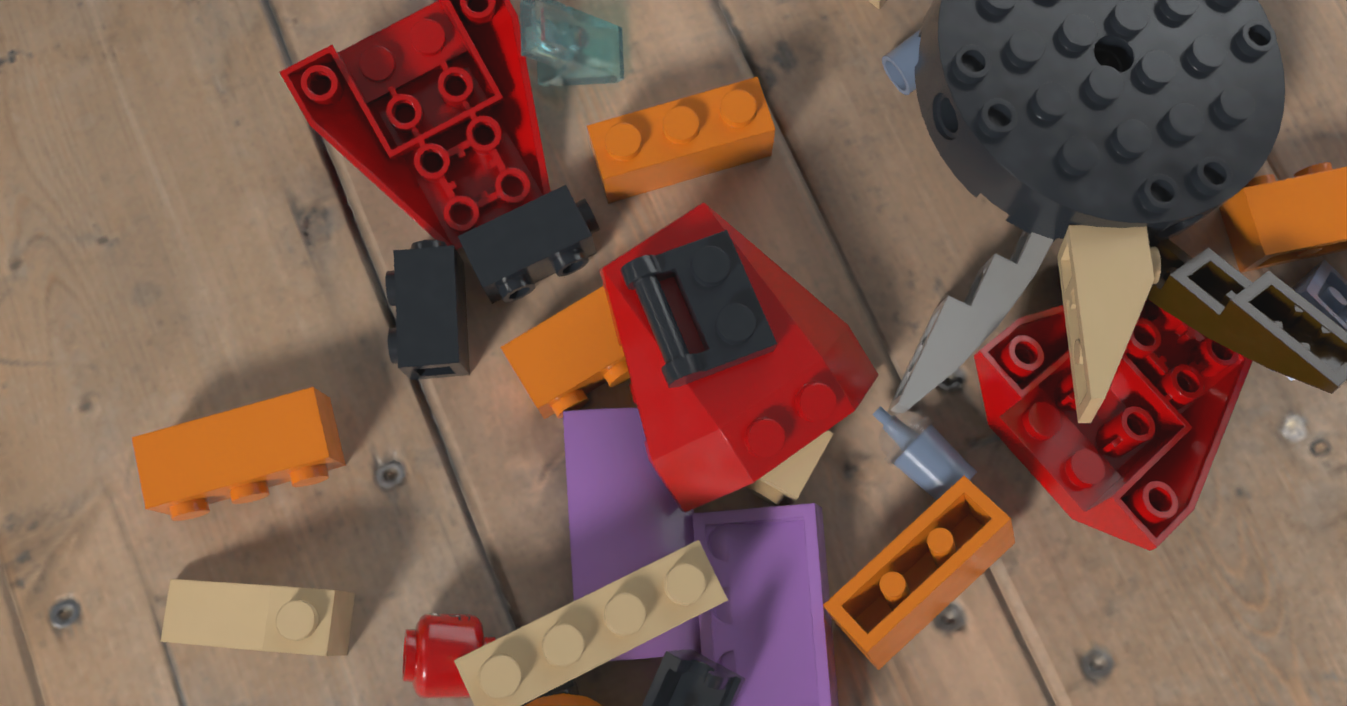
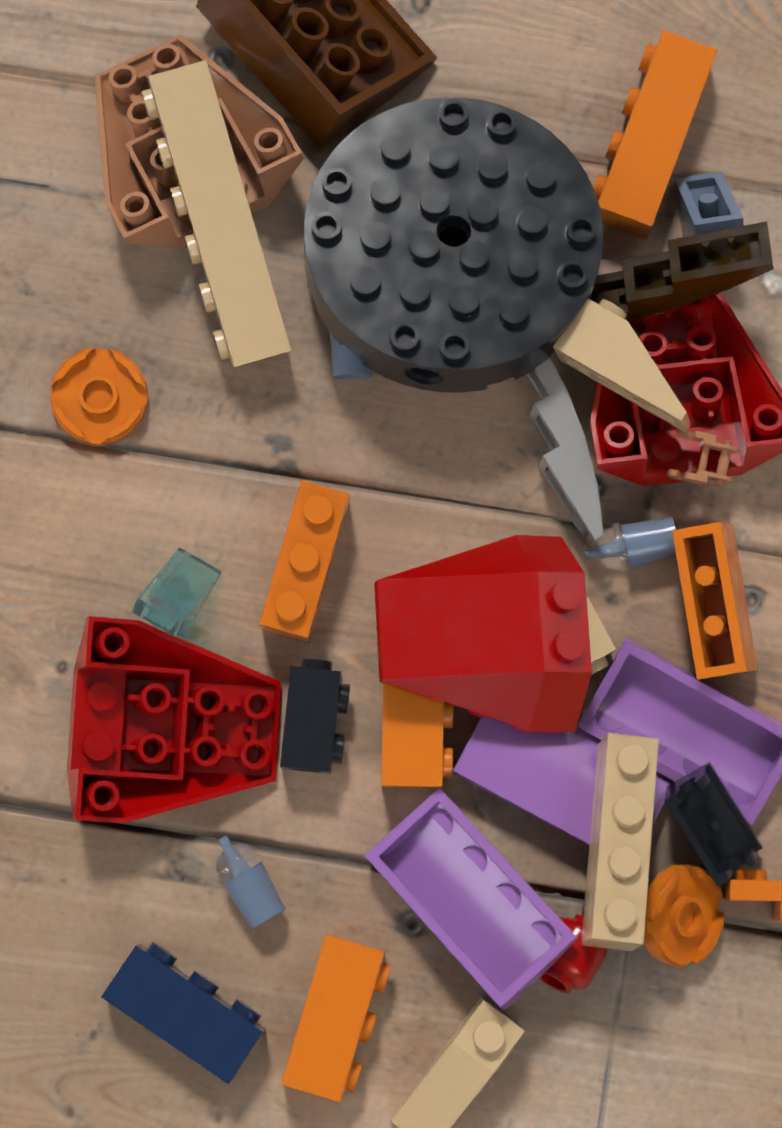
camera: 65 degrees left, 5 degrees up
black brick [385,240,470,380] -> none
black plate [620,230,777,388] -> none
none -> dark blue brick [101,942,265,1084]
none -> sand blue piece [216,835,286,929]
none -> medium lavender slope [365,787,578,1012]
none -> nougat piece [667,429,739,487]

